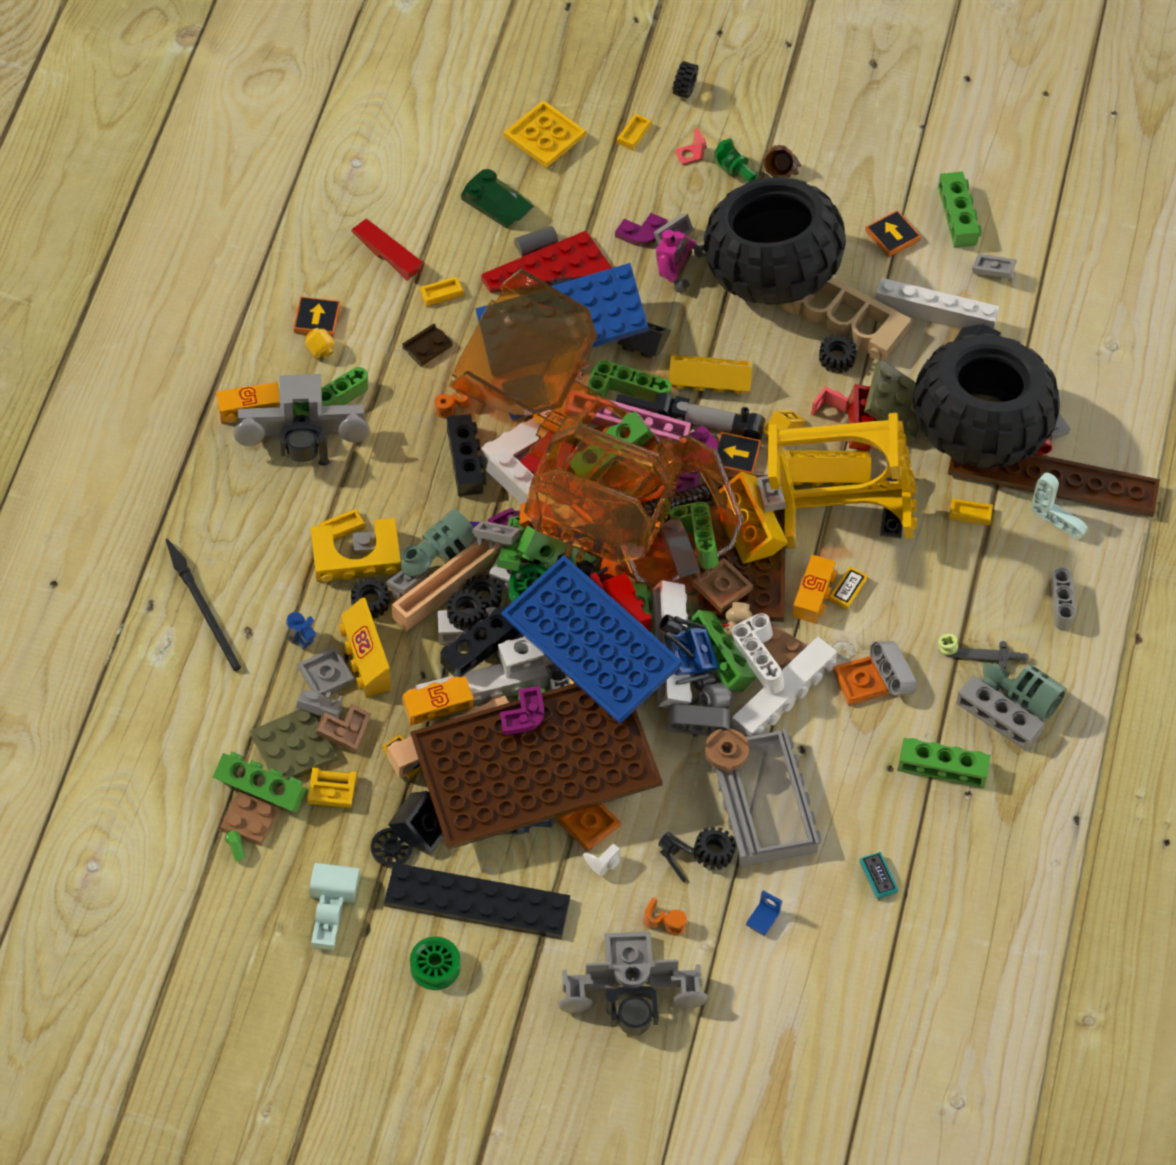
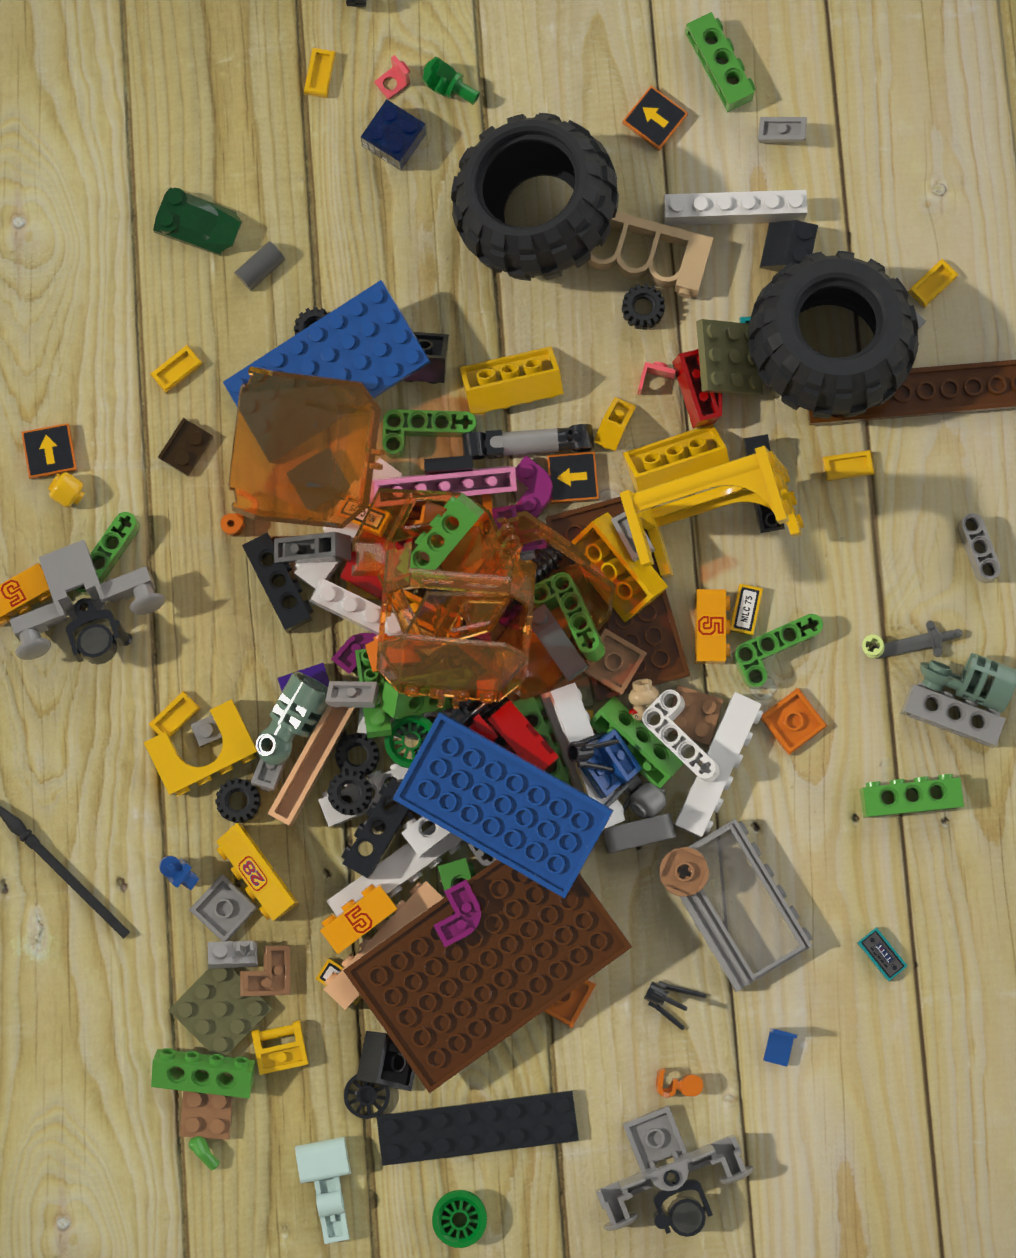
camera: 15 degrees left, 25 degrees up
red slope [351,218,423,281] -> none
red wing [481,230,612,293] -> none
yellow plate [503,100,586,168] -> none
white plate [583,844,620,876] -> none
magenta plate [615,213,668,246] -> none
light grey plate [654,213,694,245] -> none
dark pink torso [656,230,705,293] -> none
black tyre [693,827,736,870] -> none
reddish brown hair [762,145,801,178] -> none
light grey beam [870,641,917,695] -> none
light aqua beam [1031,473,1088,539] -> none
none -> dark grey slope [274,532,351,563]
none -> clear blue brick [360,99,427,171]
none -> bright green beam [733,614,823,689]
none -> yellow tile [908,258,959,308]

